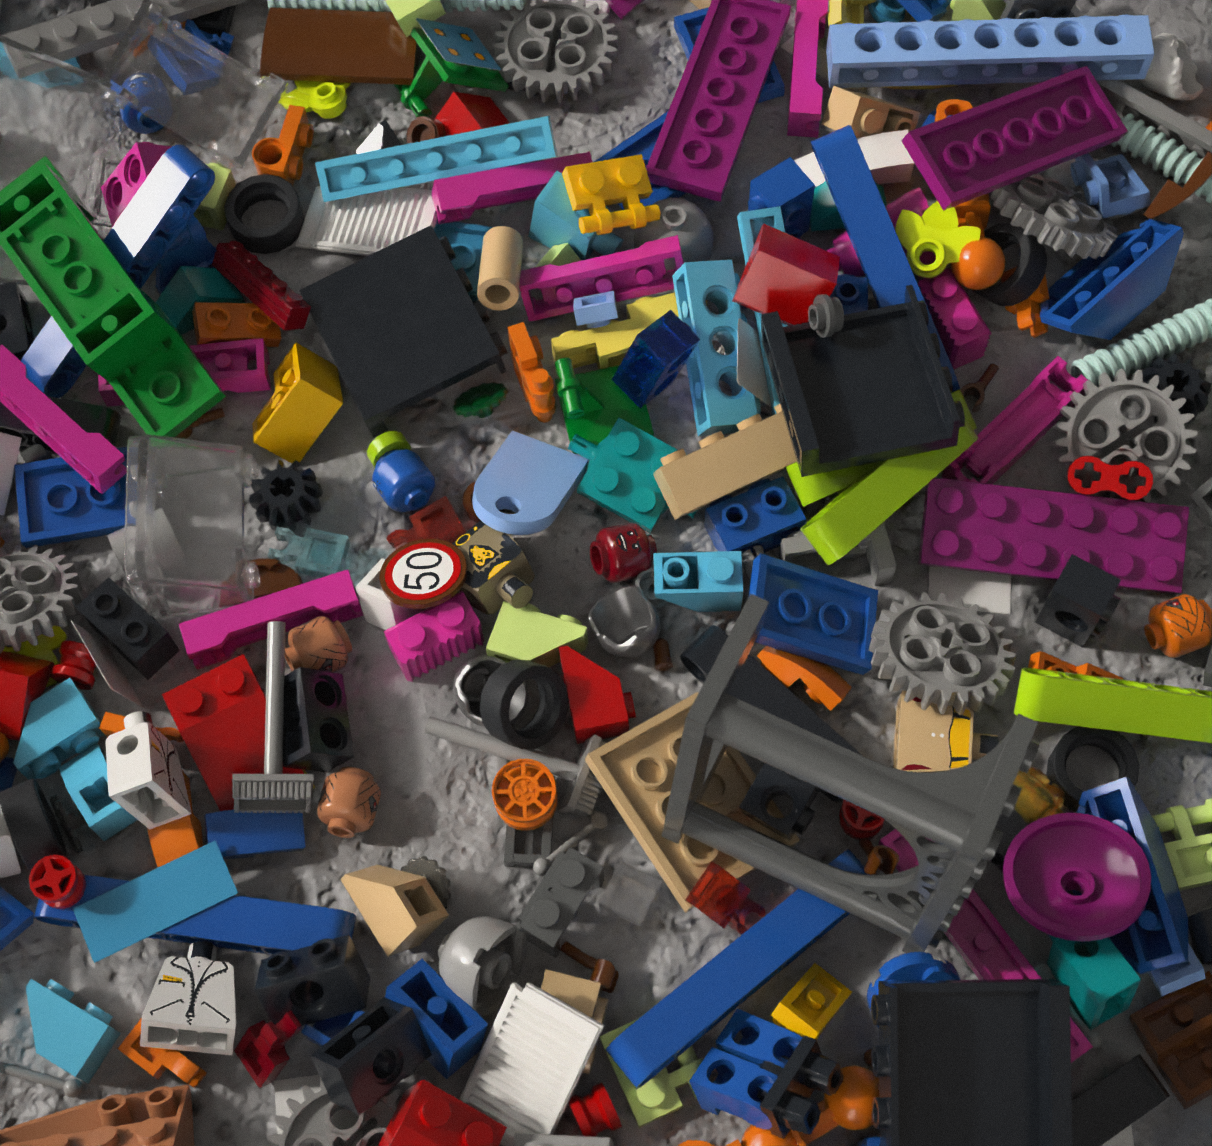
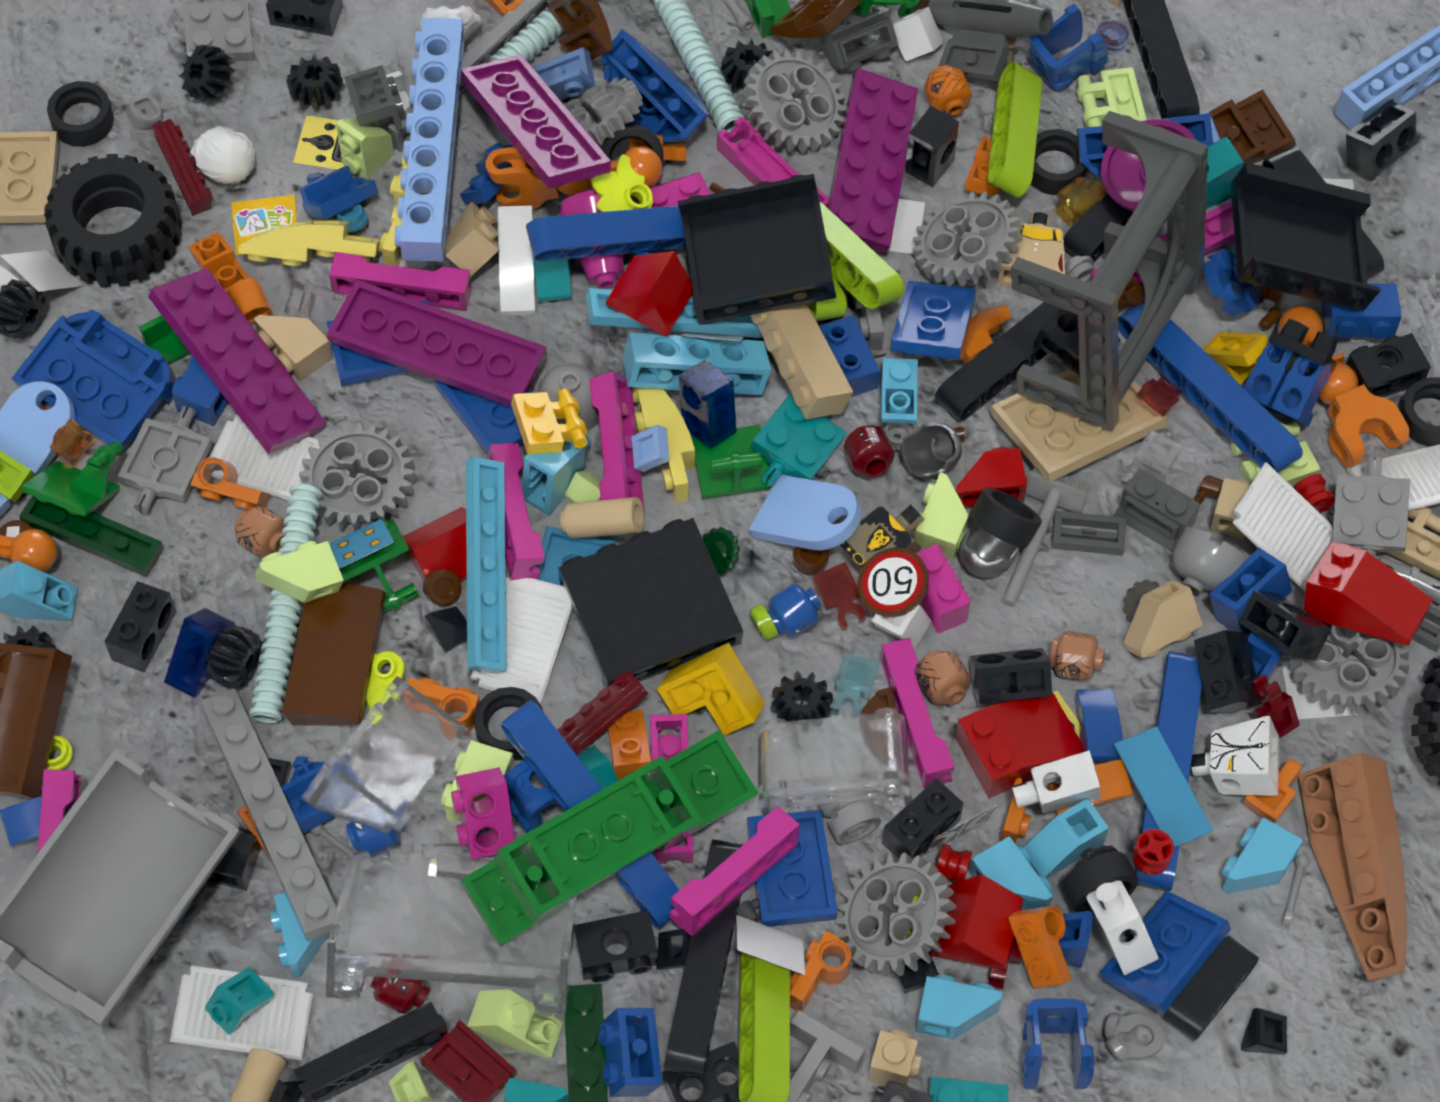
camera: 90 degrees left, 5 degrees down
light grey piece [232,621,314,813] -> none
orange wheel [492,759,558,831] -> none
orange plate [508,322,556,423] -> none
light grey hinge [533,811,608,876] -> none
blue brick [748,157,815,239] -> none
dark grey plate [808,294,844,338] -> none
red axle [1067,456,1153,500] -> none

